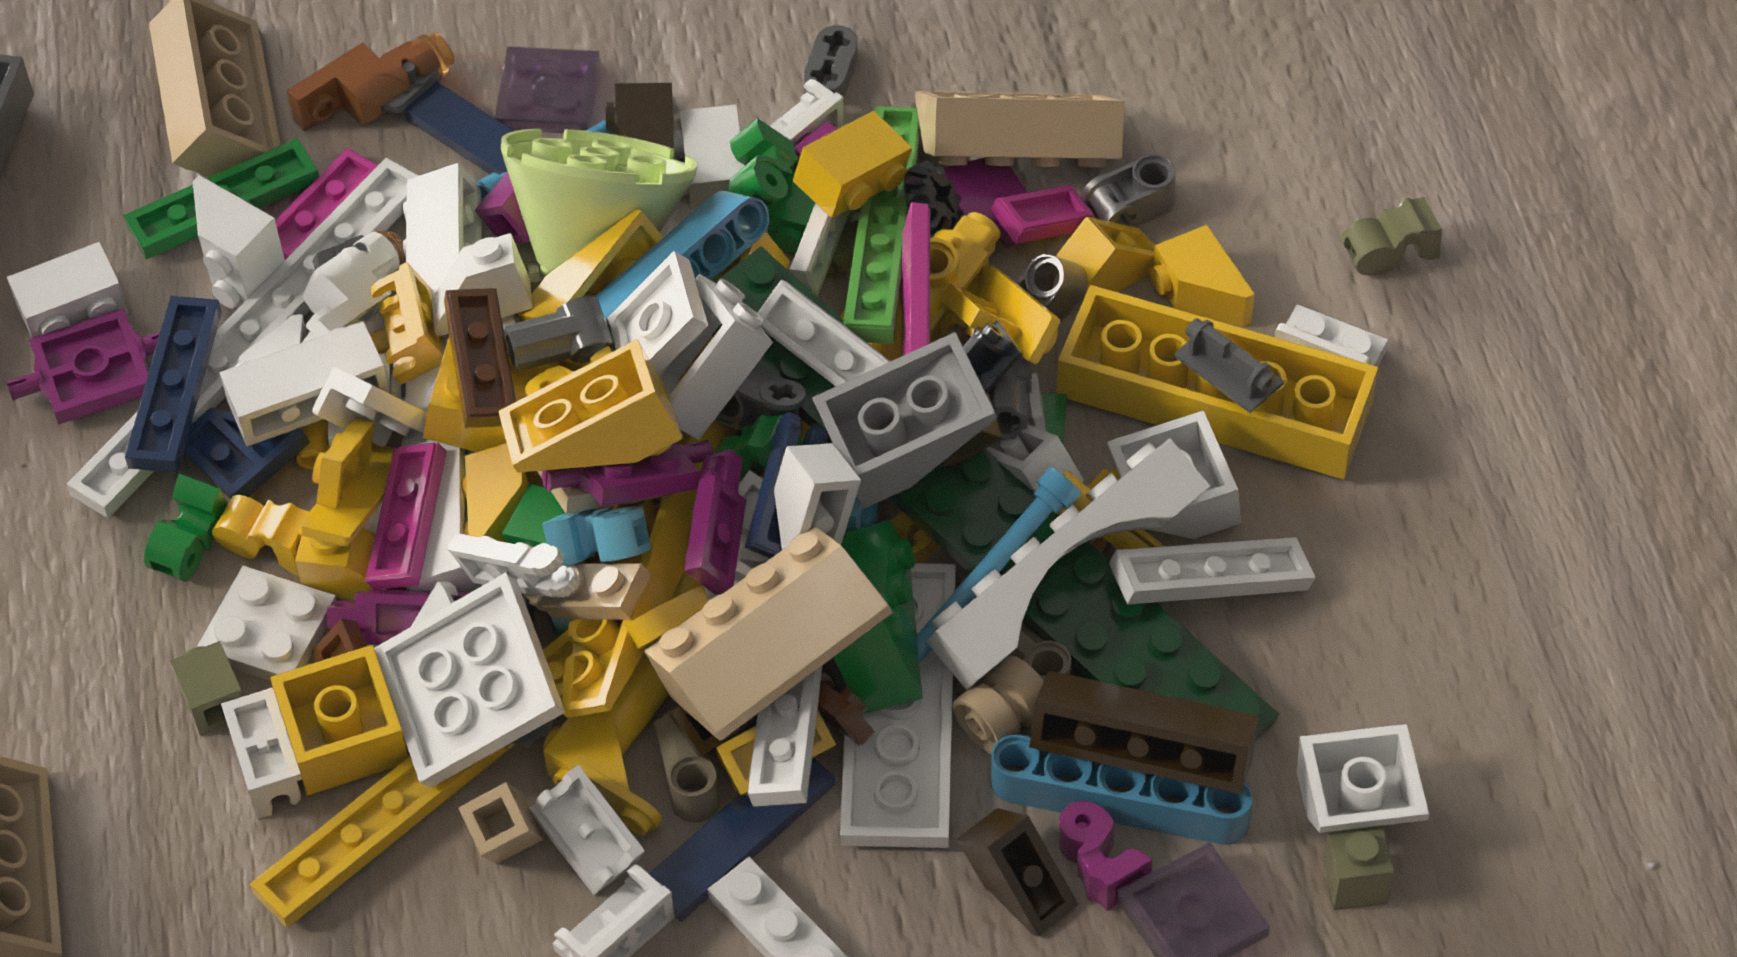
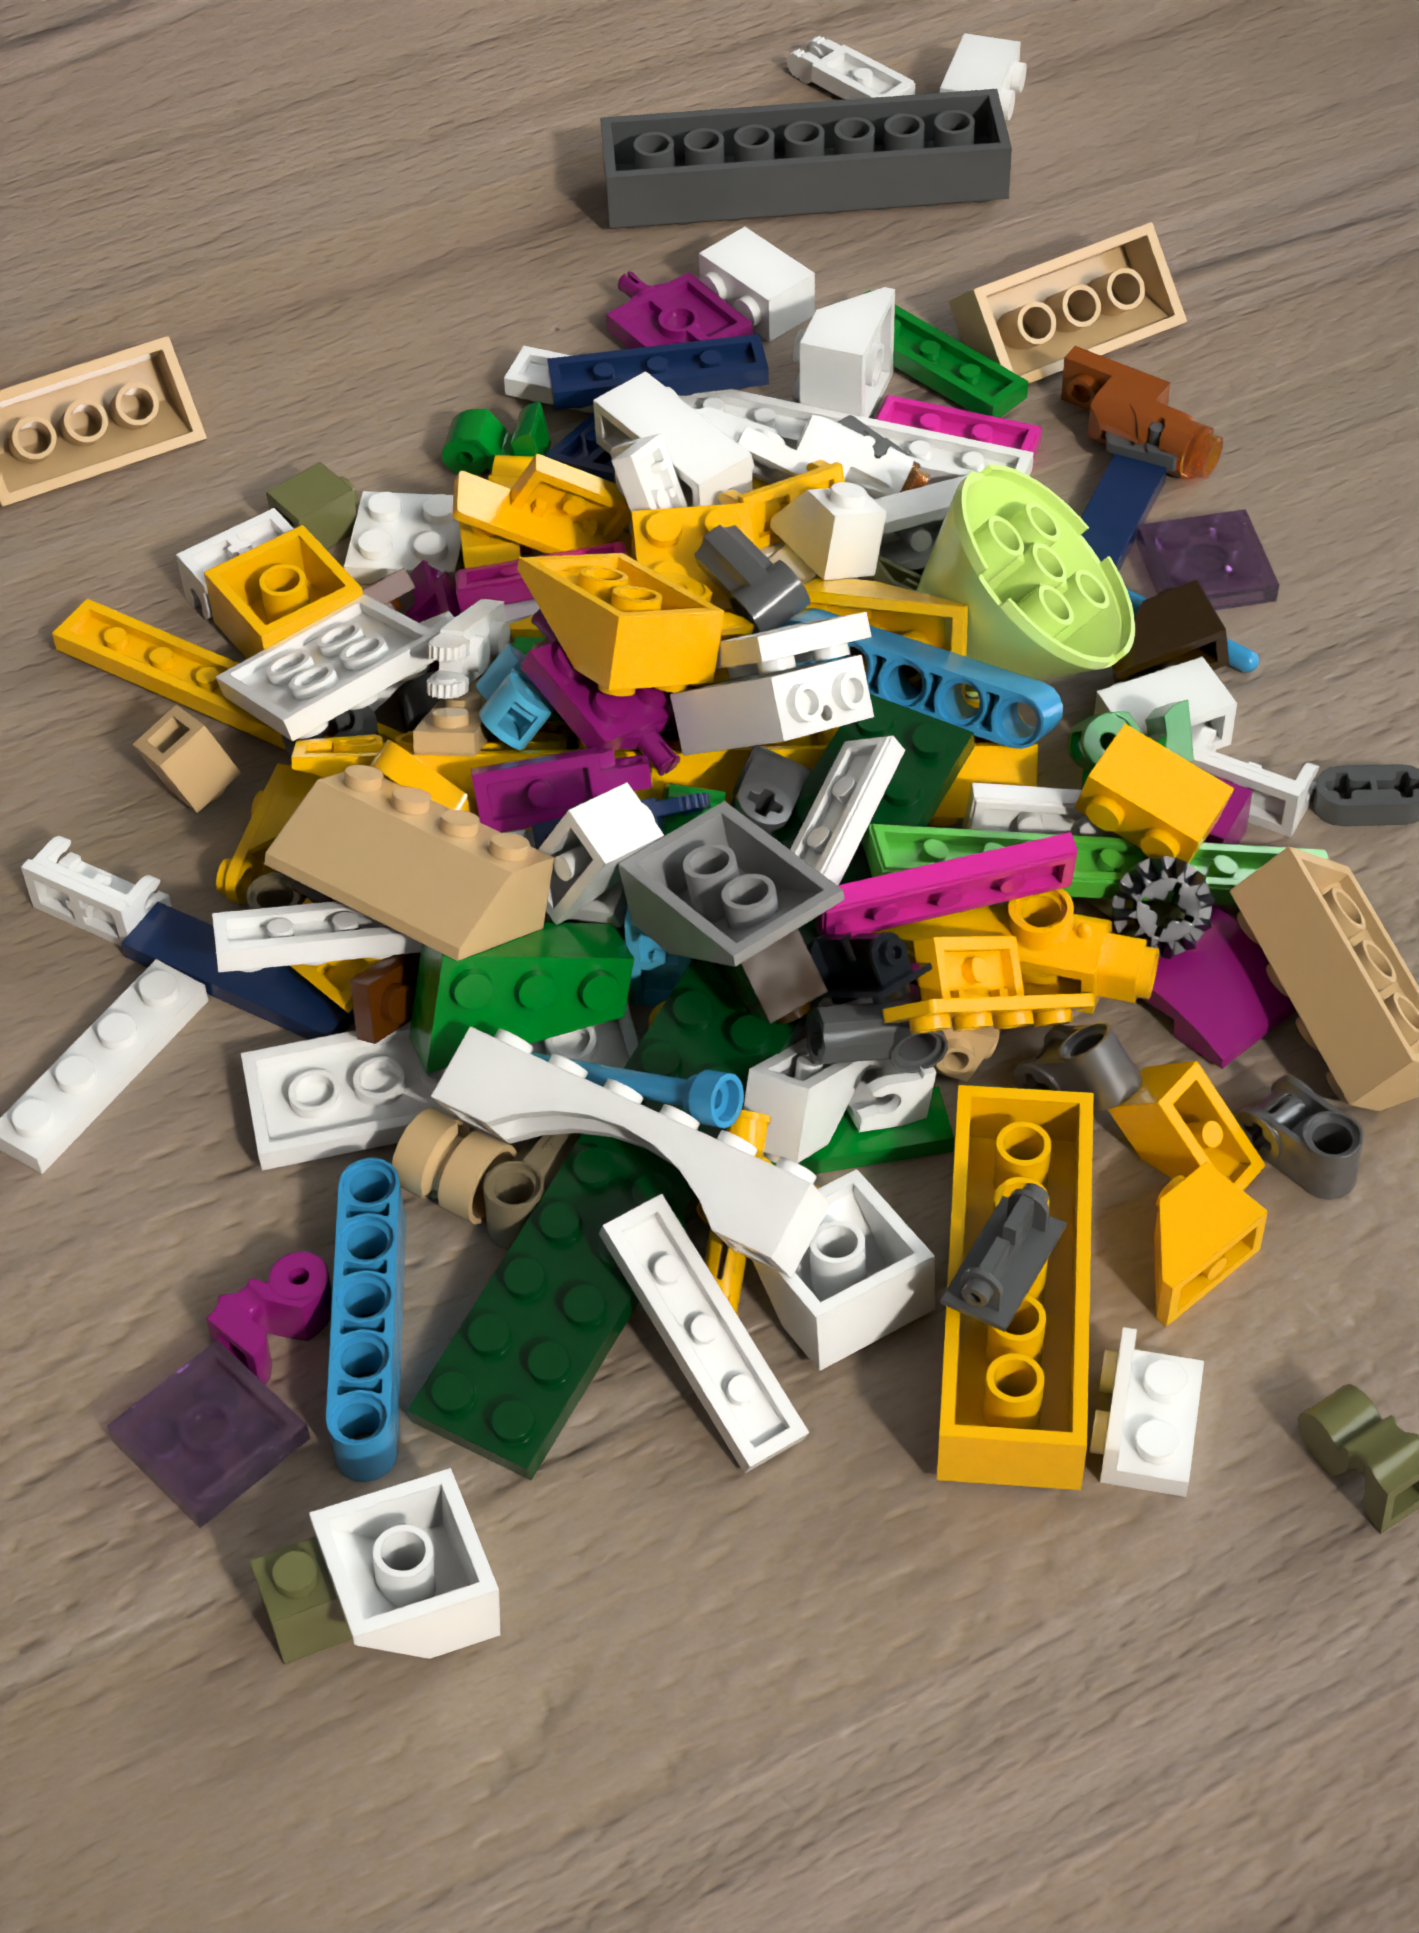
camera: 75 degrees right, 5 degrees down
reddish brown tile [444,288,516,428] -> none
white hinge [528,765,645,895] -> none
dark brown slope [956,808,1079,936] -> none
dark pink tile [990,185,1096,244] -> none
dark brown brick [1029,671,1259,794] -> none

